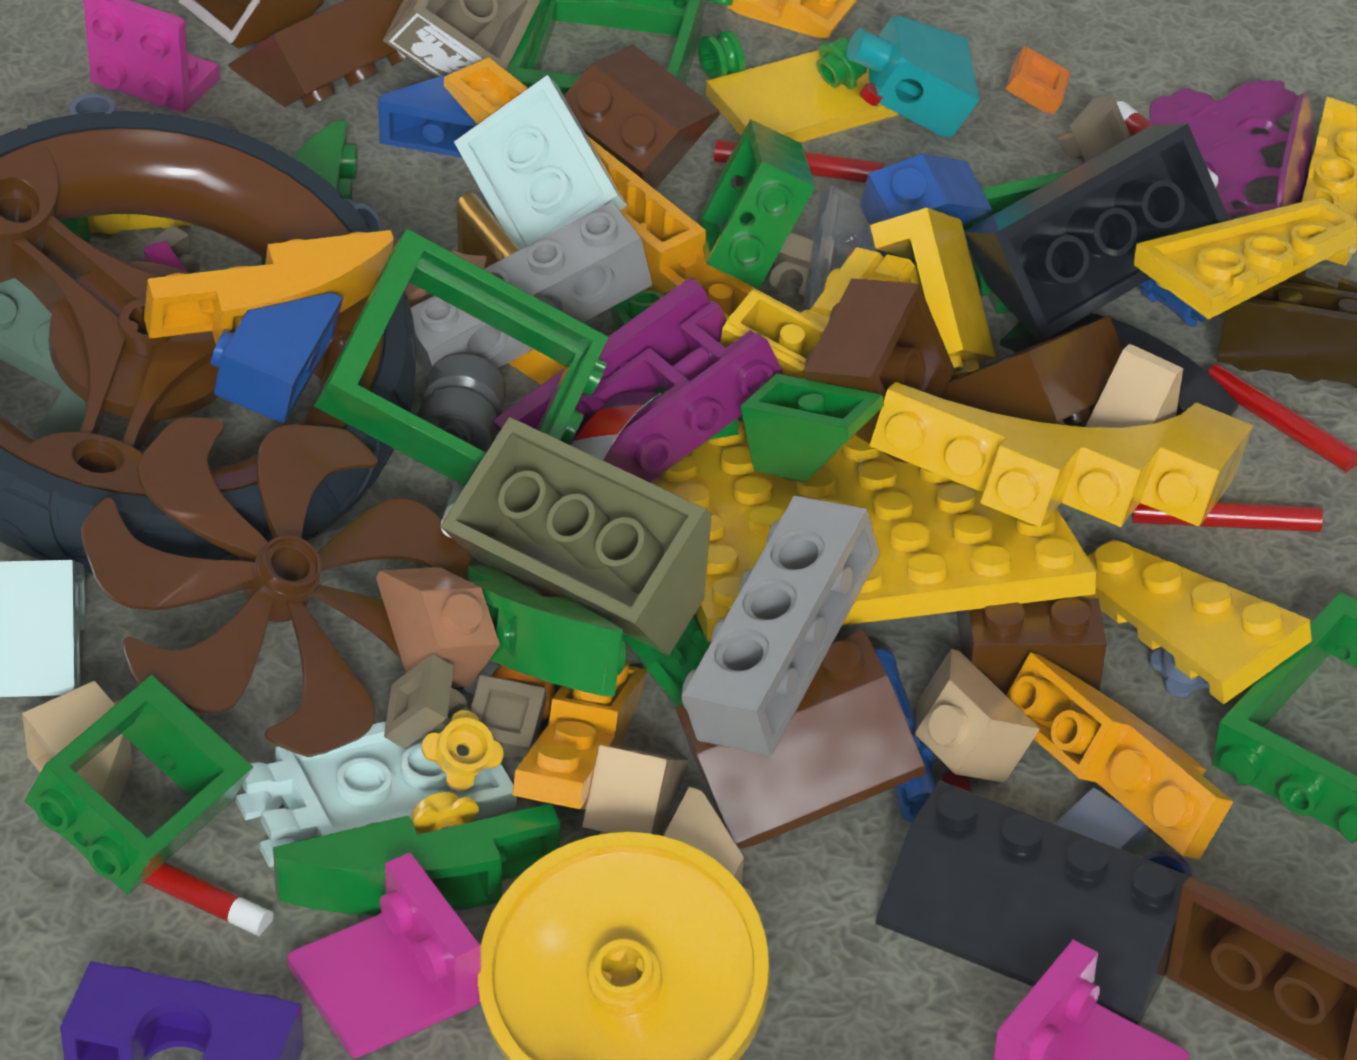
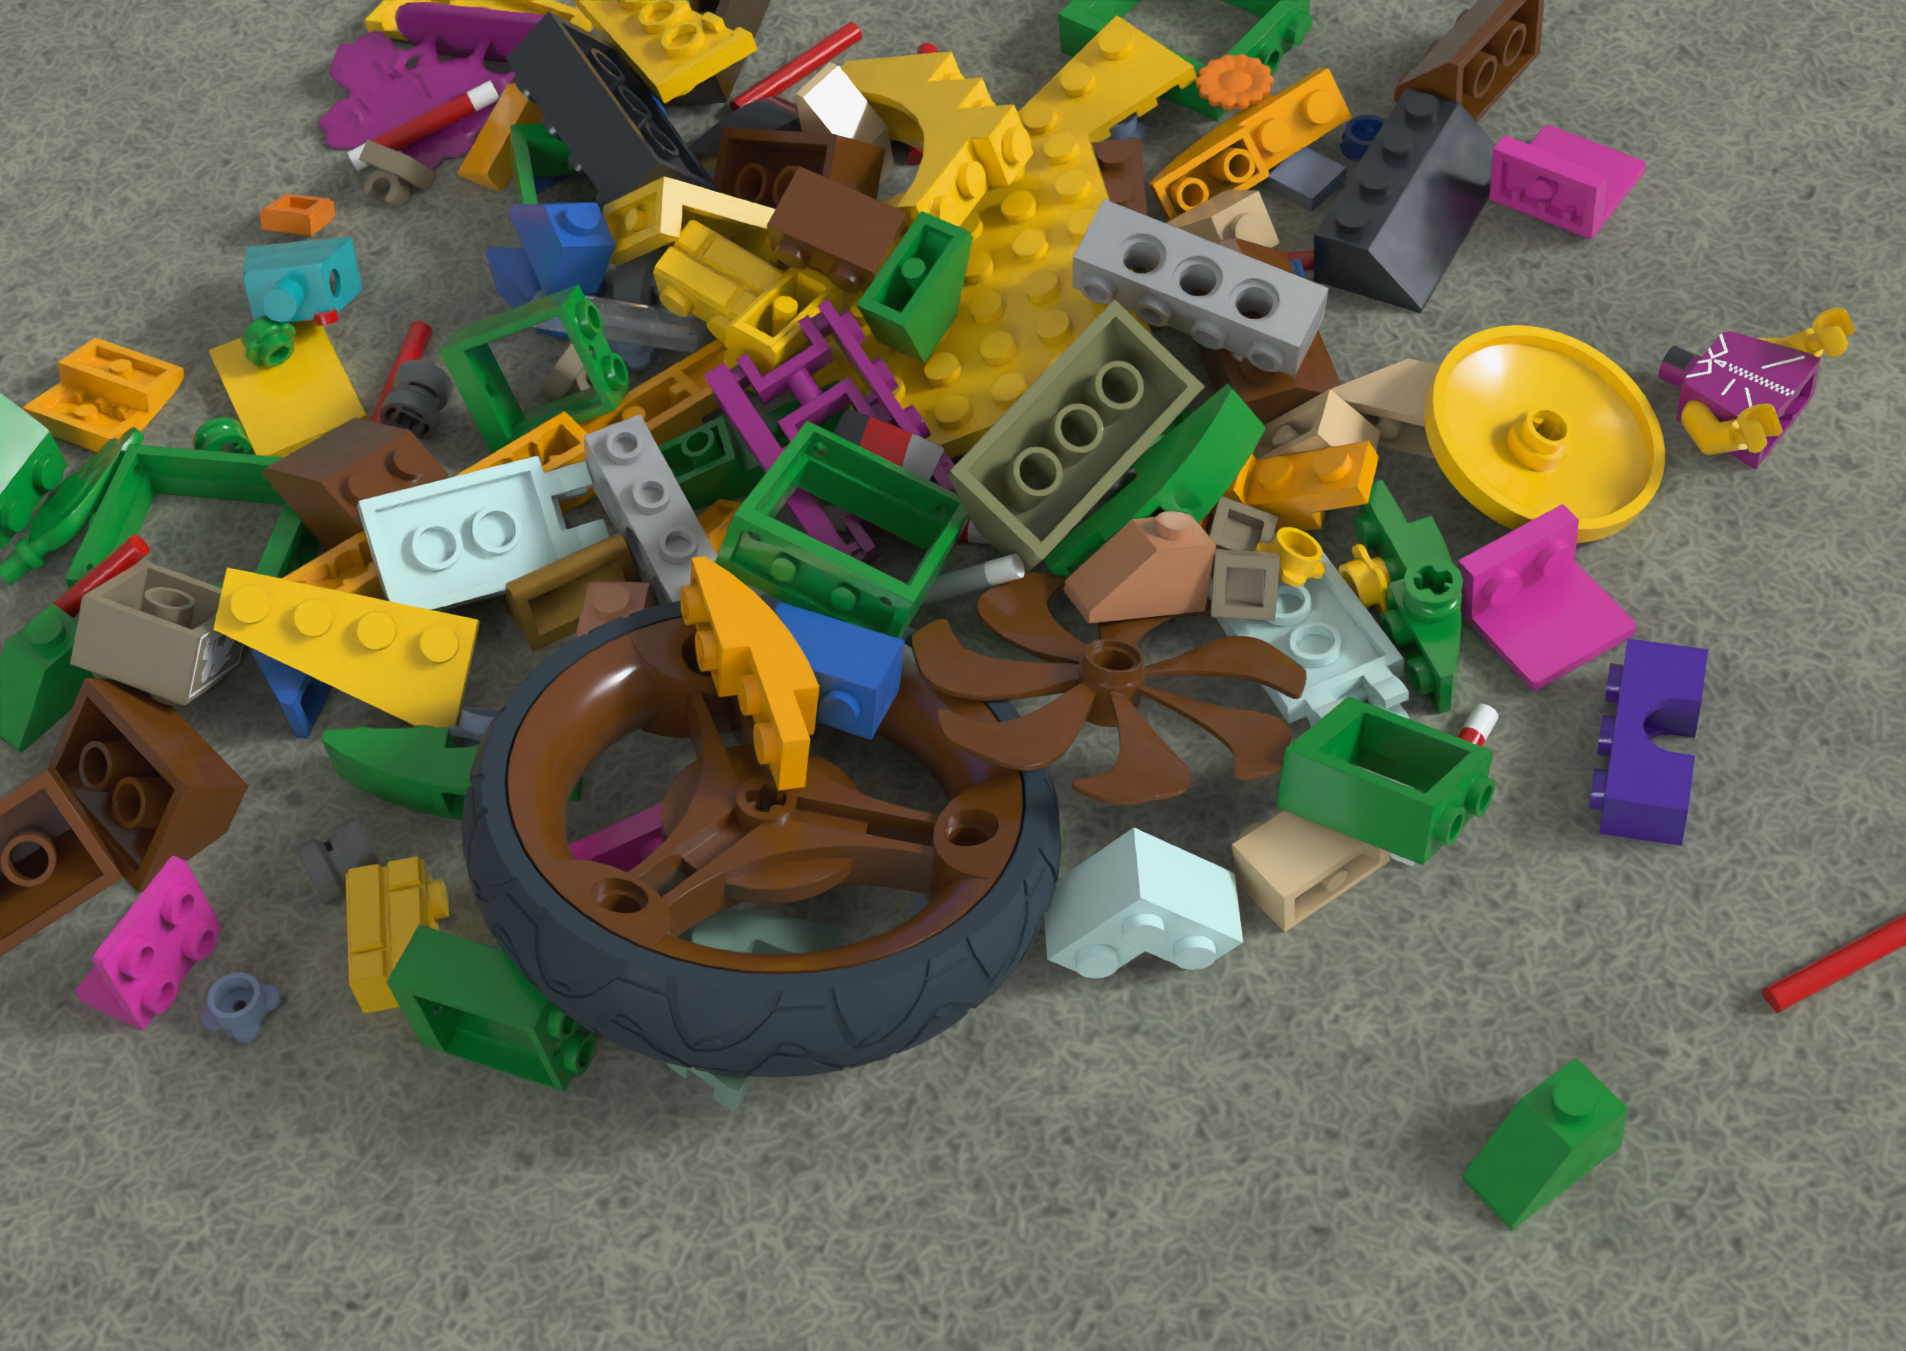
camera: 80 degrees left, 10 degrees up
none -> yellow wing [213,567,480,740]
none -> orange piece [1196,54,1274,110]
none -> green bush [1403,557,1463,623]

